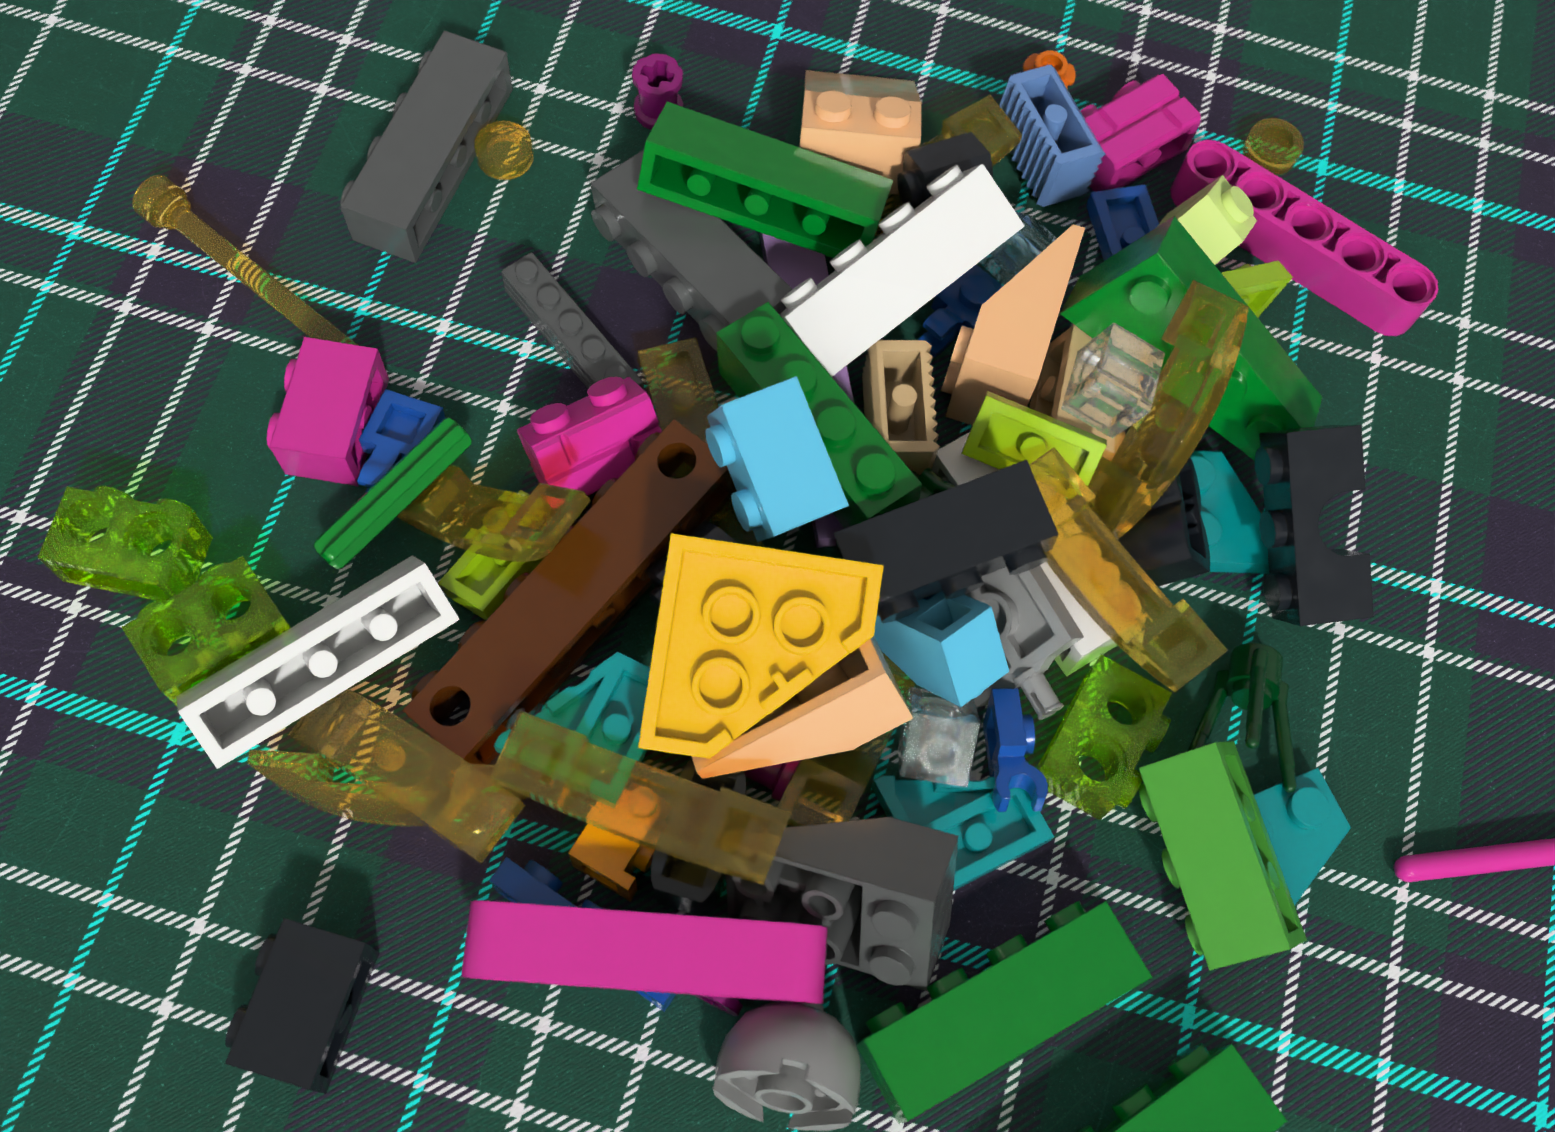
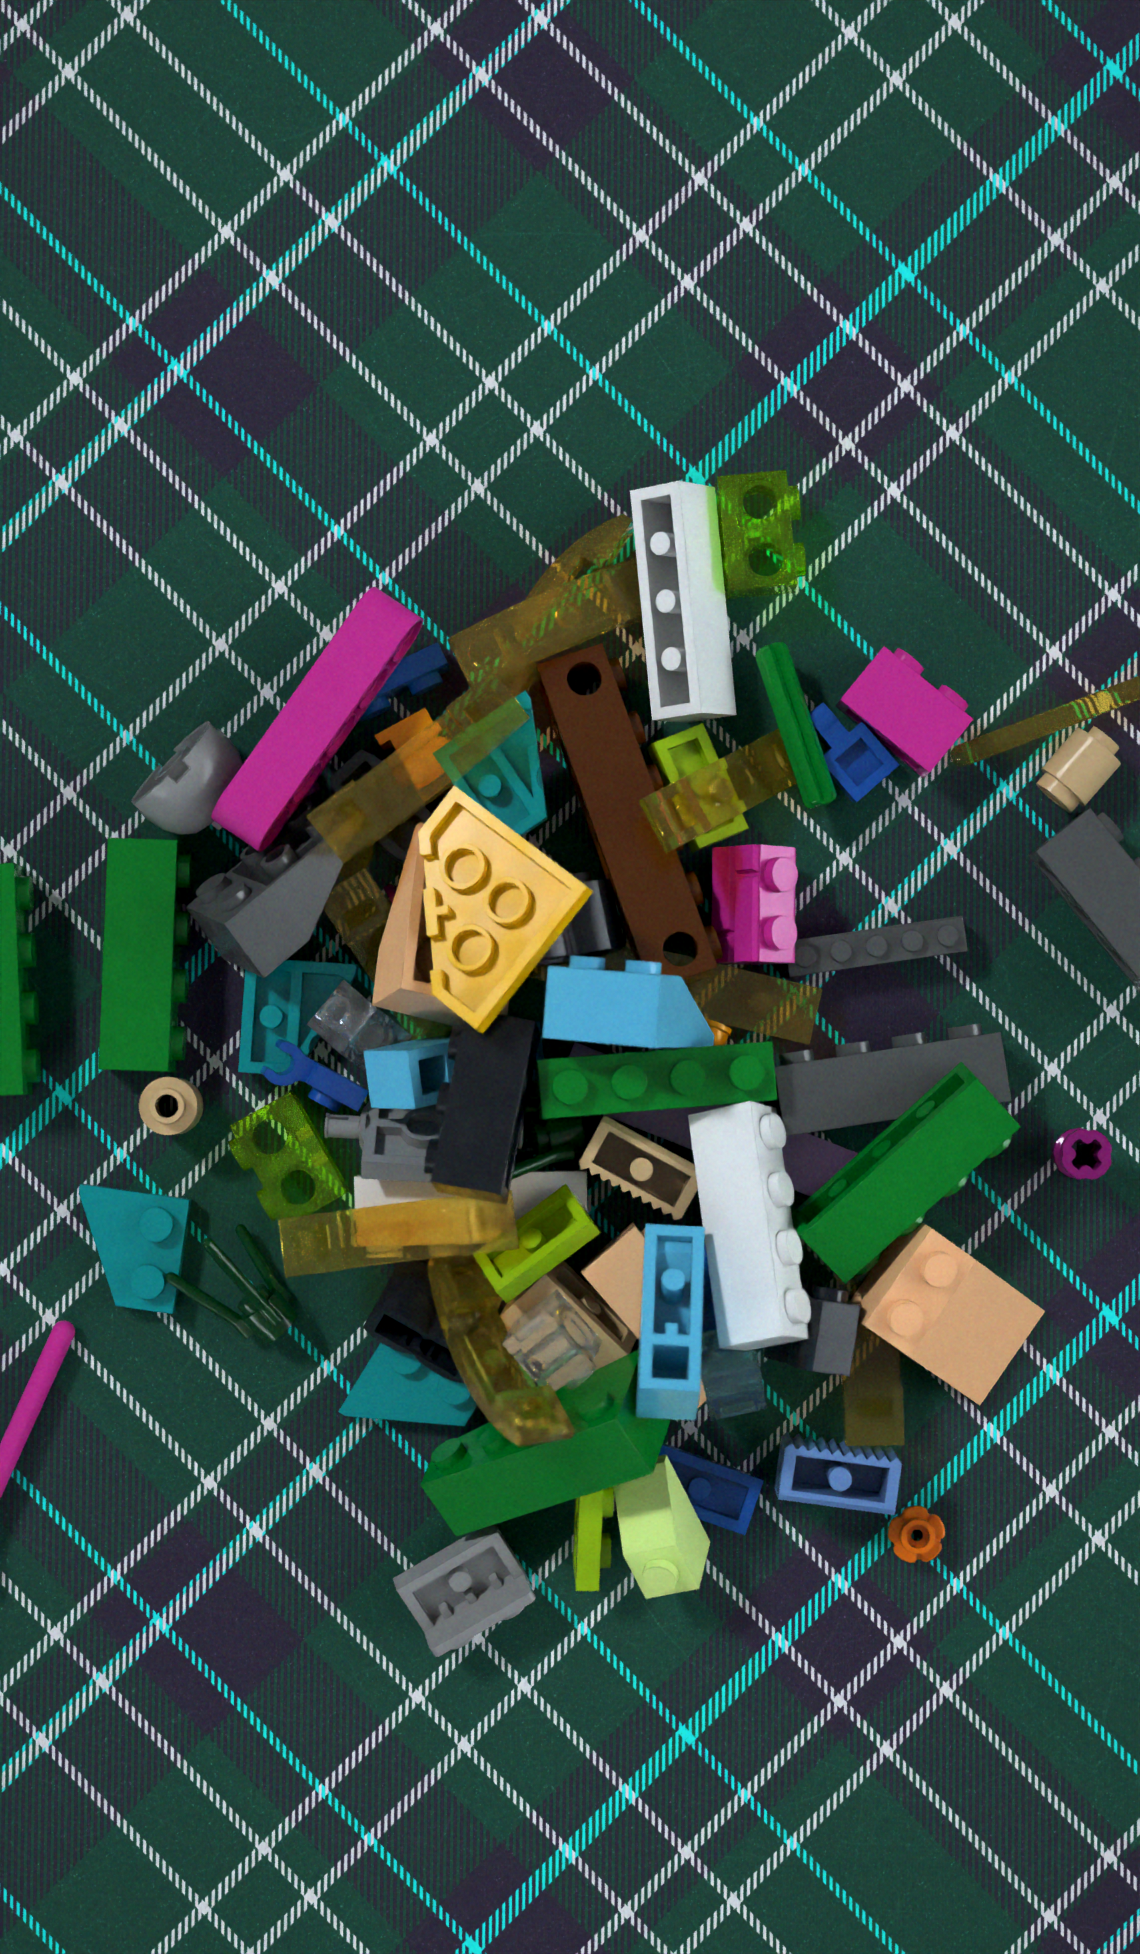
camera: 130 degrees right, 20 degrees up
clear neon green brick [38,486,213,607] -> none
black brick [225,918,379,1094] -> none
clear yellow tile [474,121,534,180] -> none
dark pink brick [1080,74,1202,192] -> none
bright green brick [1139,741,1307,971] -> none
dark pink beam [1171,140,1439,336] -> none
clear yellow tile [1243,118,1304,175] -> none
black arch [1255,425,1374,626] -> none
none -> tan brick [139,1077,203,1135]
none -> light grey bracket [393,1524,536,1657]
none -> medium azure slope [636,1224,705,1421]
none -> tan brick [1036,726,1121,813]

